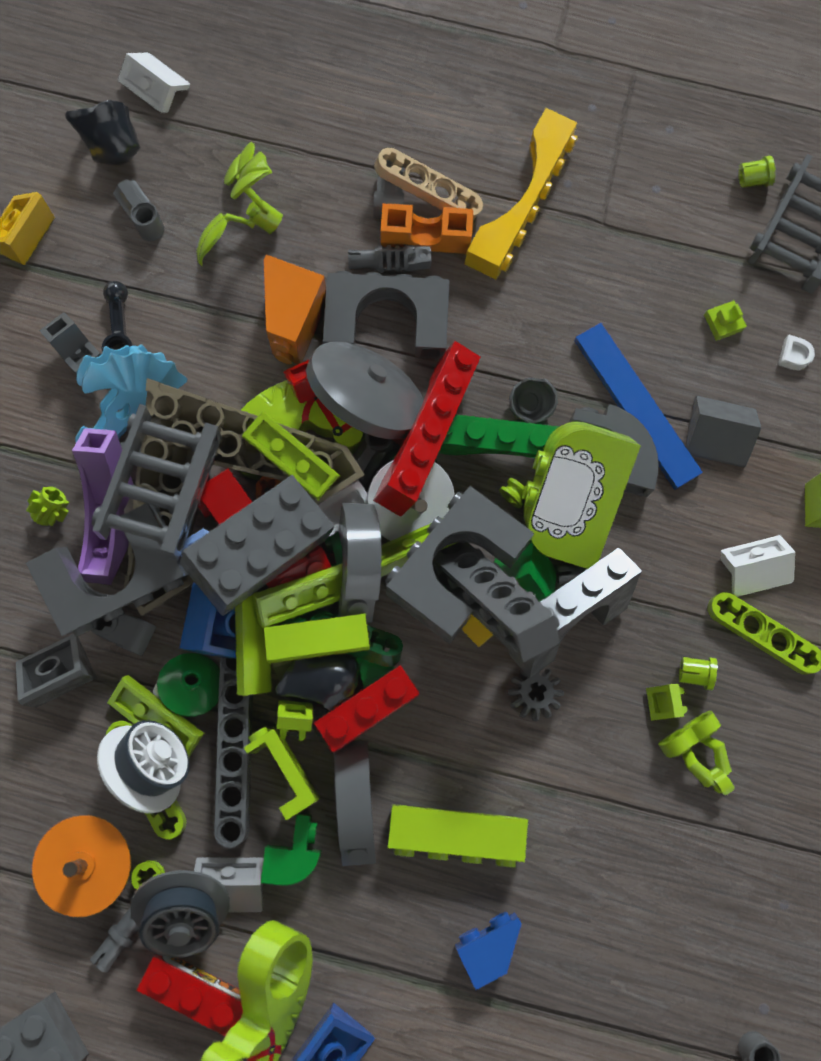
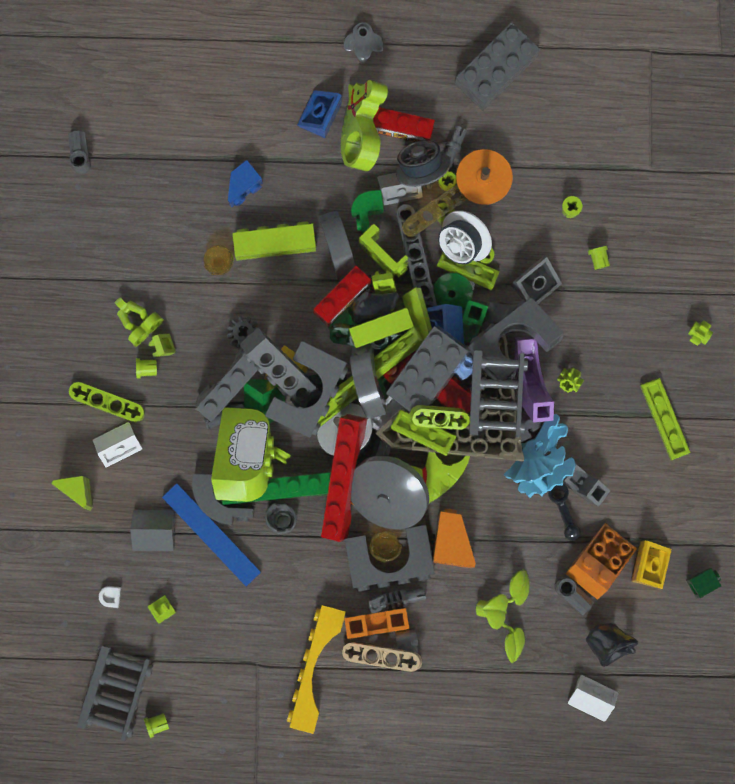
camera: 170 degrees right, 5 degrees up
red slope [283,359,317,403] -> none
none -> clear yellow hair [203,245,234,276]
none -> clear yellow hair [369,531,402,563]
none -> clear yellow beam [402,185,467,237]
none -> lime beam [410,405,470,430]
none -> green brick [462,300,488,342]
none -> orange slope [565,523,637,600]

